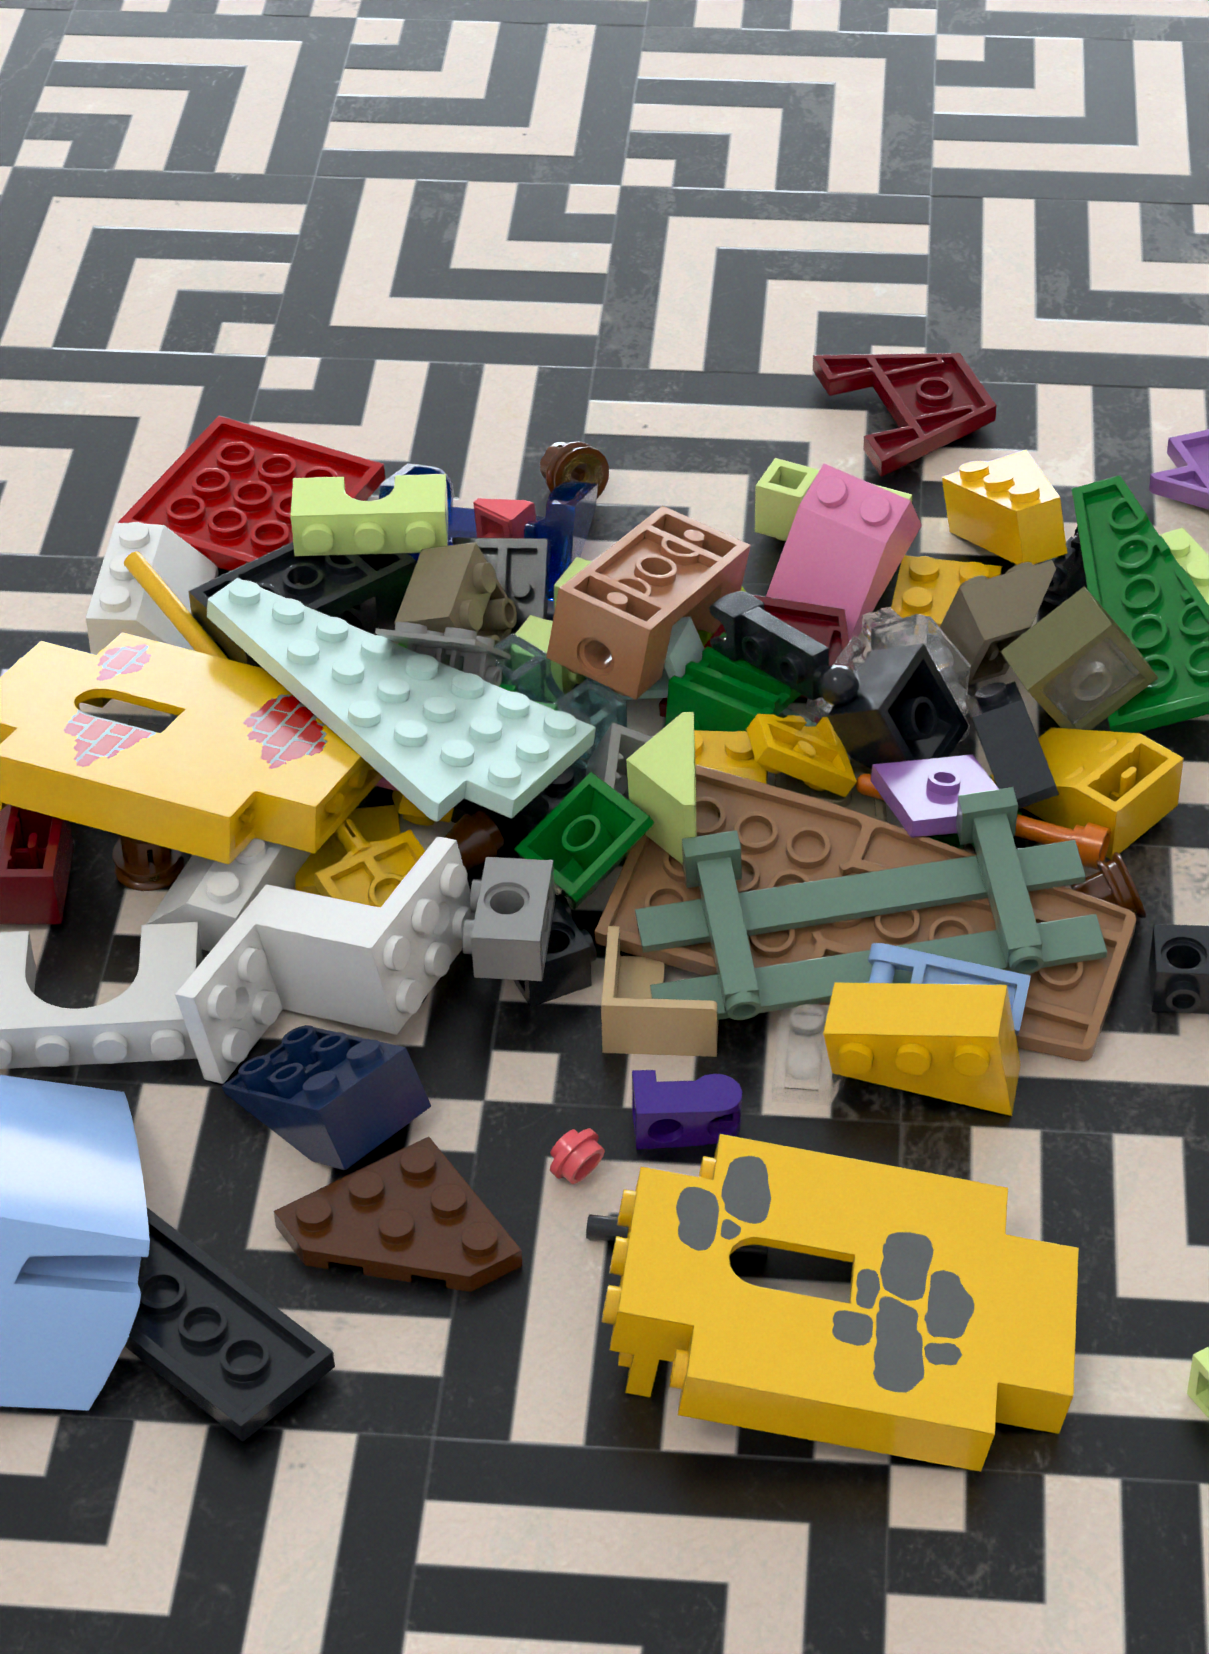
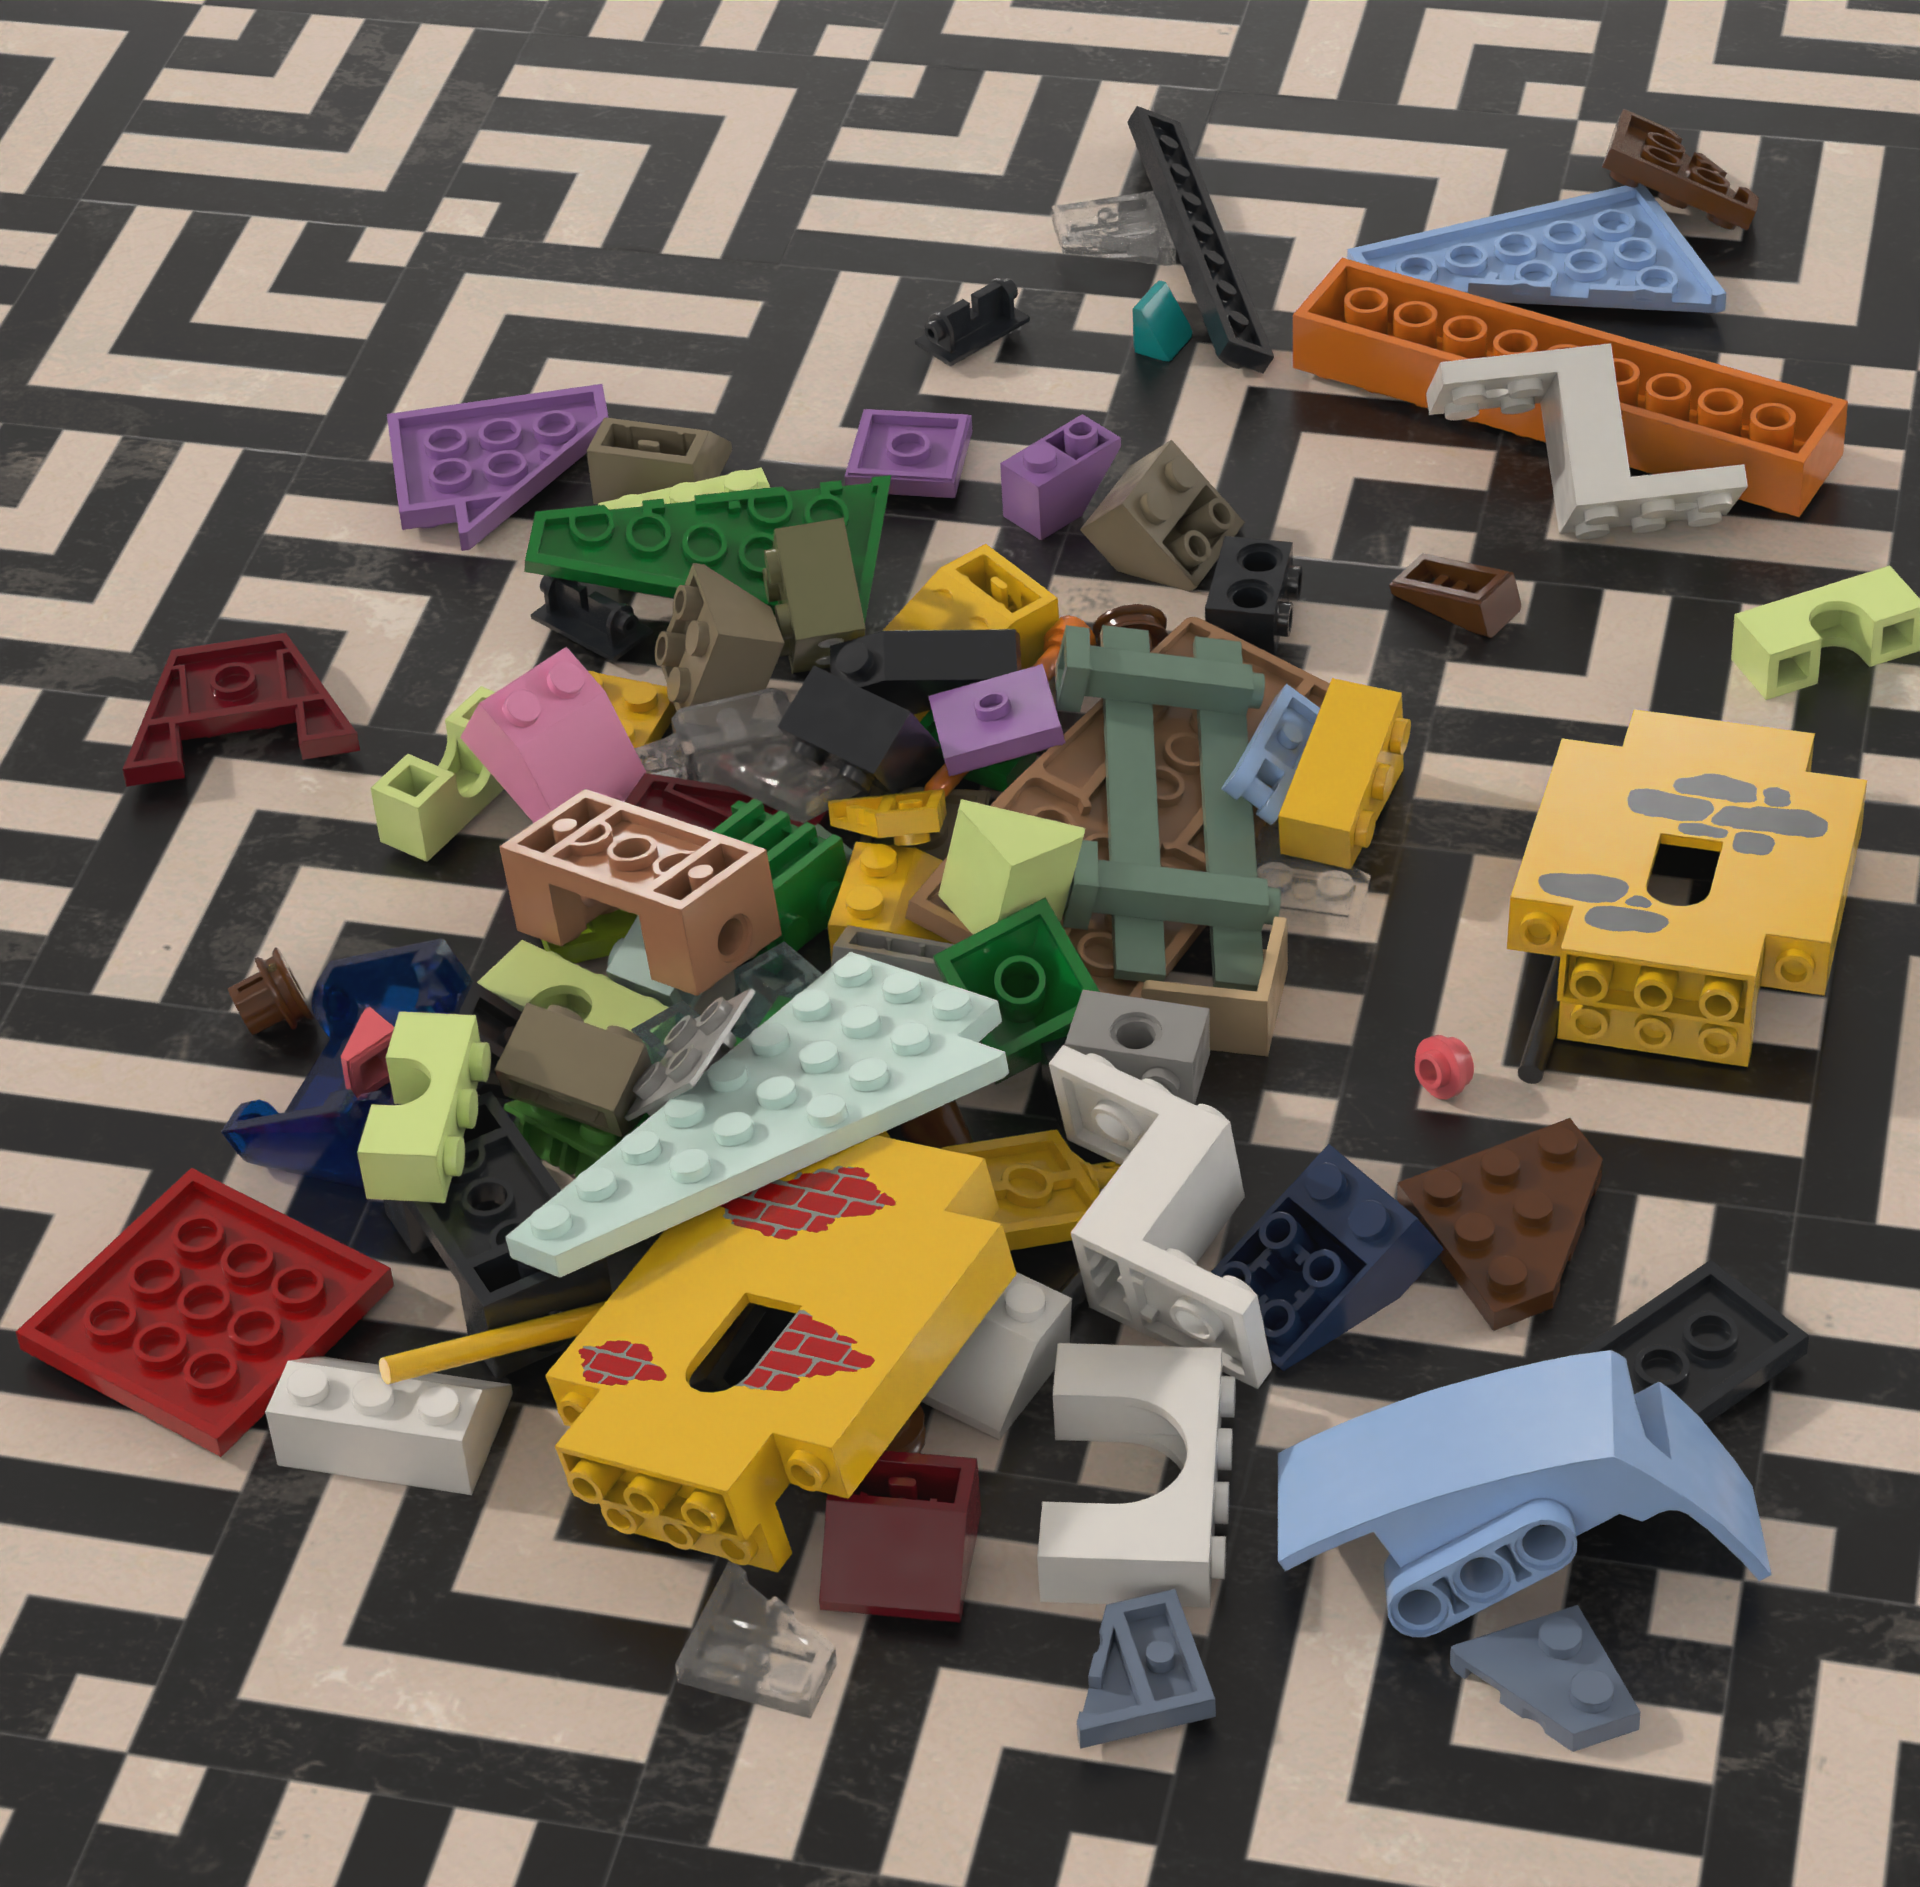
camera: 80 degrees left, 0 degrees up
dark purple leg [632,1070,742,1150] -> none
black plate [709,591,860,707] -> none
yellow wedge [942,450,1067,565] -> none

